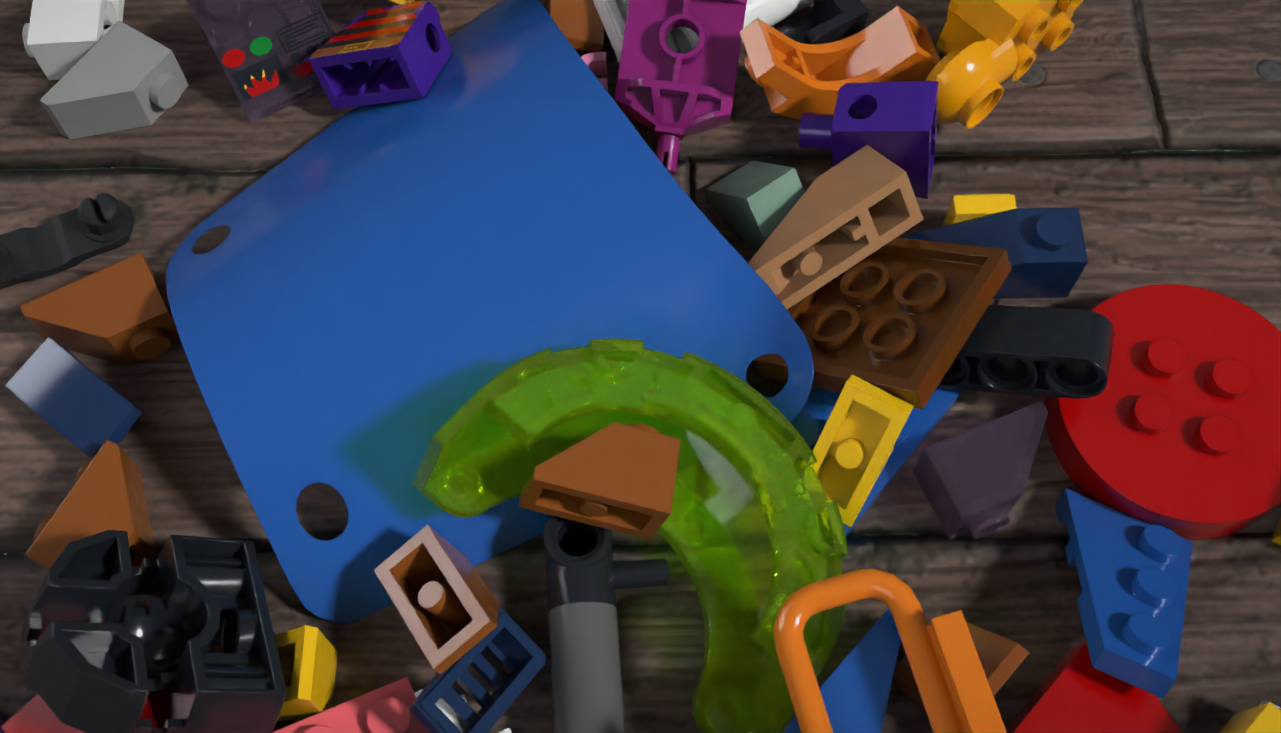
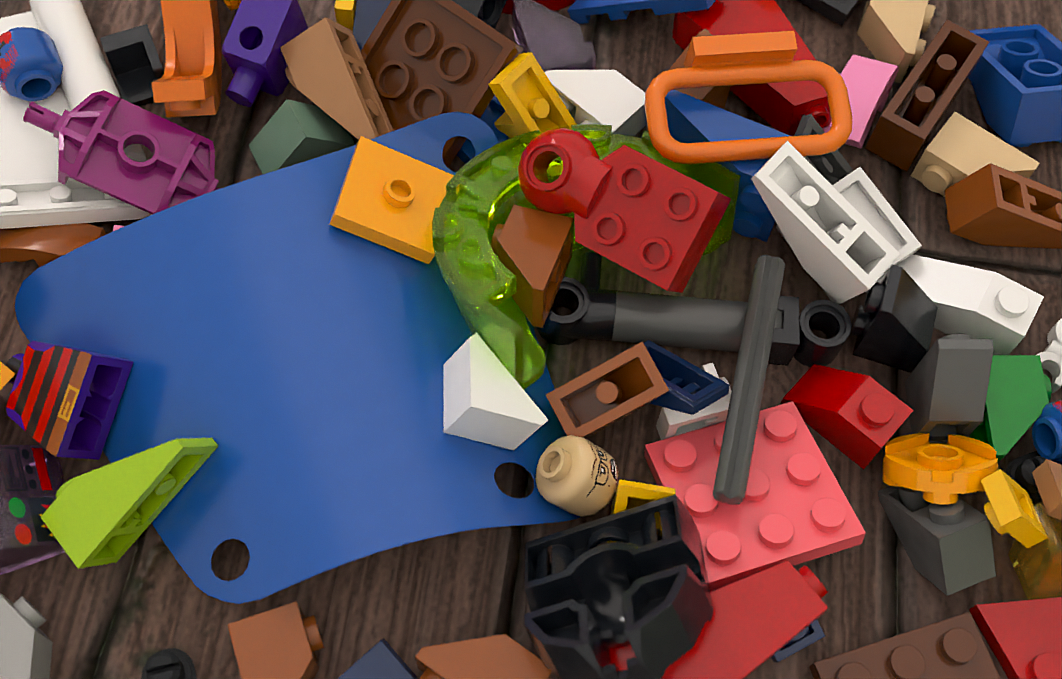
camera: 85 degrees left, 0 degrees up
none -> lime slope [41,438,218,569]
none -> light orange plate [329,136,457,264]
none -> white slope [443,333,548,450]
none -> red brick [518,128,731,293]
none -> tan head [535,435,618,517]
none -> white slope [545,70,647,157]

